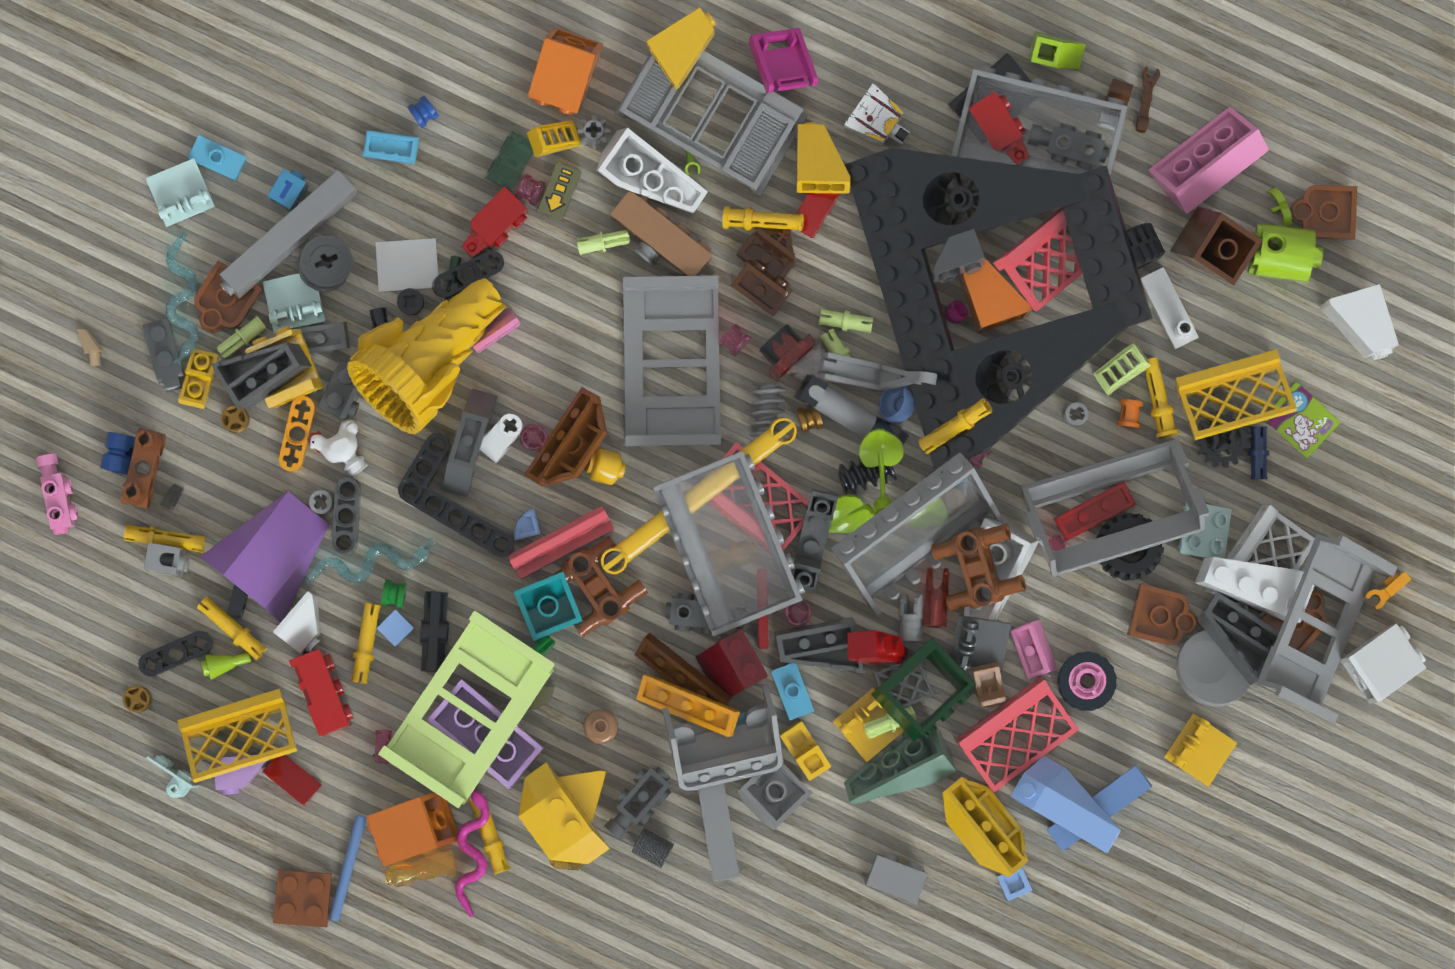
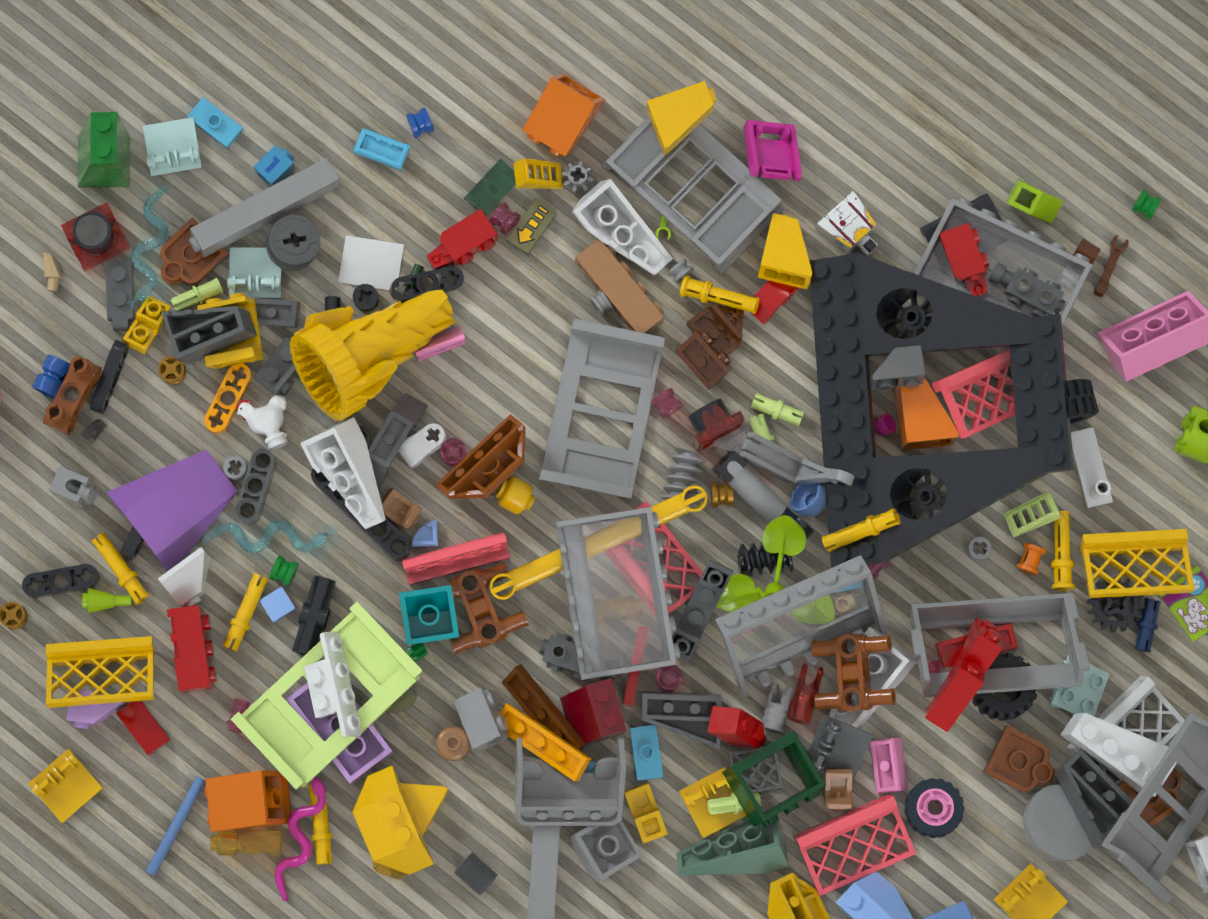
camera: 10 degrees right, 5 degrees down
yellow pin [124,524,206,553] -> none
light aqua hinge [146,755,200,798] -> none
dark orange plate [273,869,332,928] -> none
yellowish green axle [577,230,630,255] -> none
dark grey brick [604,767,671,840] -> none
reddish brown slope [1170,207,1263,286] -> none
none -> yellow hinge [28,748,103,824]
none -> piece [61,202,131,271]
none -> green slope [78,112,130,188]
none -> black beam [90,340,129,414]
none -> white wedge [300,417,386,529]
none -> white bracket [304,632,362,737]
none -> medium nougat bracket [381,488,422,529]
none -> light grey brick [453,687,509,751]
none -> light grey bush [668,259,694,283]
none -> red arch [925,617,1003,732]
none -> green wheel [1131,189,1162,220]

